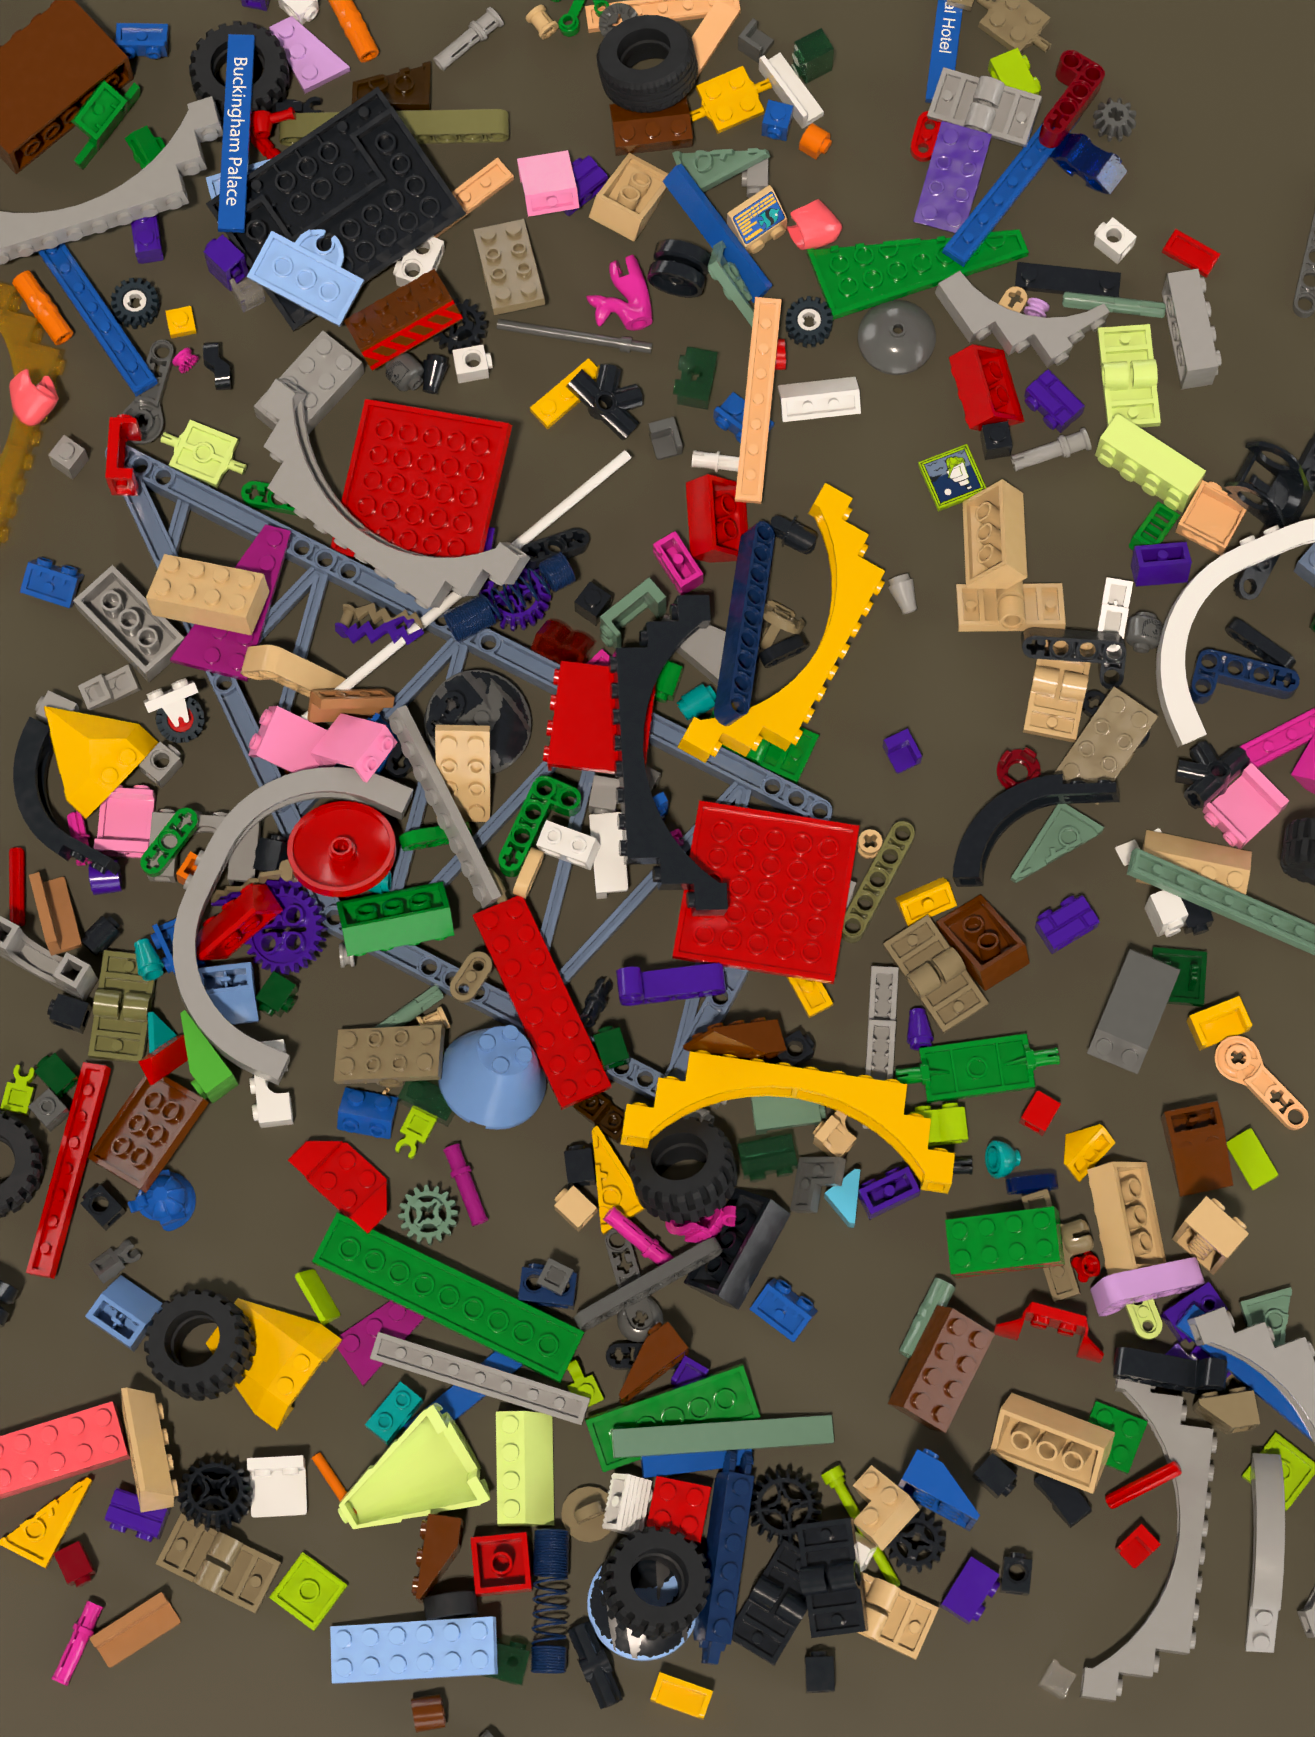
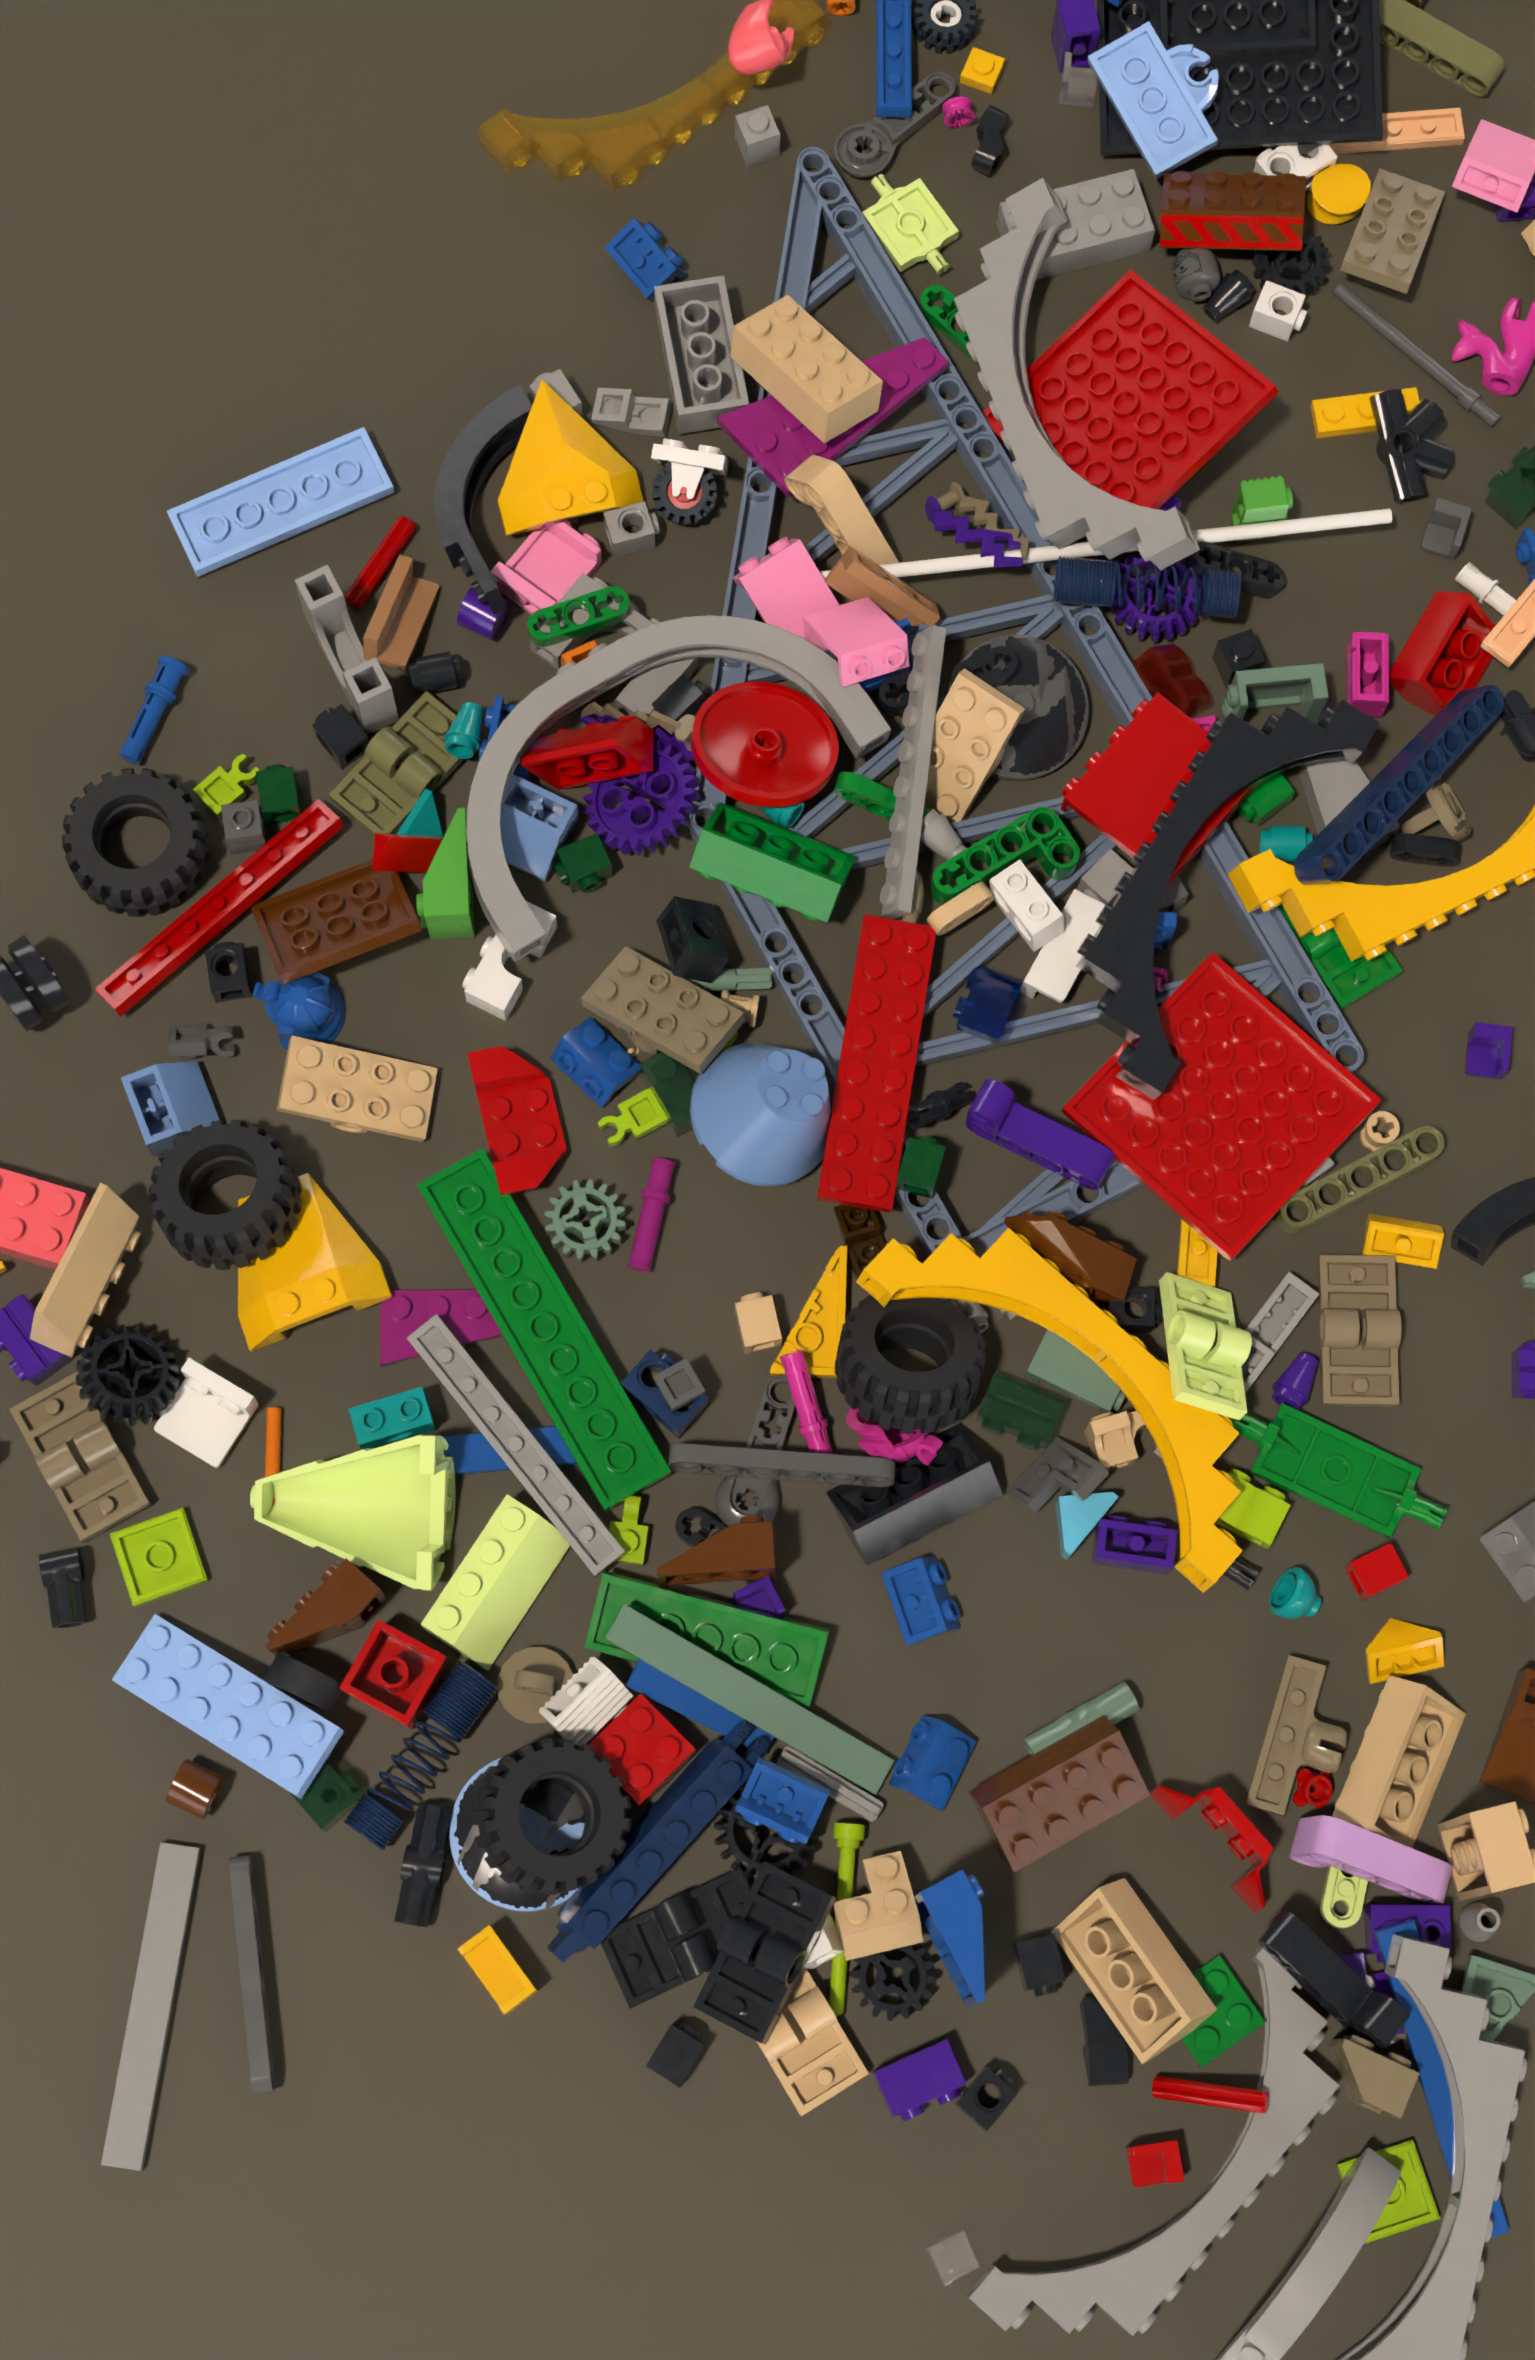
camera: 30 degrees right, 0 degrees up
dark pink axle [67,812,92,866] -> none
red panel [105,414,142,496] -> none
lime slope [295,1269,341,1326] -> none
light grey bush [339,944,355,968] -> none
dark tan plate [450,951,492,1003] -> none
black brick [564,1145,595,1188] -> none
reddish brown slope [936,894,1030,991] -> none
green brick [945,1206,1065,1279] -> none
clear blue beam [1005,1174,1058,1195] -> none
none -> black piece [39,1548,87,1629]
none -> tan plate [276,1036,438,1142]
none -> black brick [656,896,729,983]
none -> blue bracket [735,1757,831,1844]
none -> light grey axle [776,1746,884,1822]
none -> blue bracket [889,1715,976,1811]
none -> light grey cone [920,809,967,860]
none -> clear blue brick [952,966,1023,1045]
none -> yellowish green plate [1159,1272,1252,1420]
none -> bright green brick [1231,475,1293,542]
none -> yellow piece [1306,164,1371,225]
none -> light grey cone [1459,1902,1500,1942]

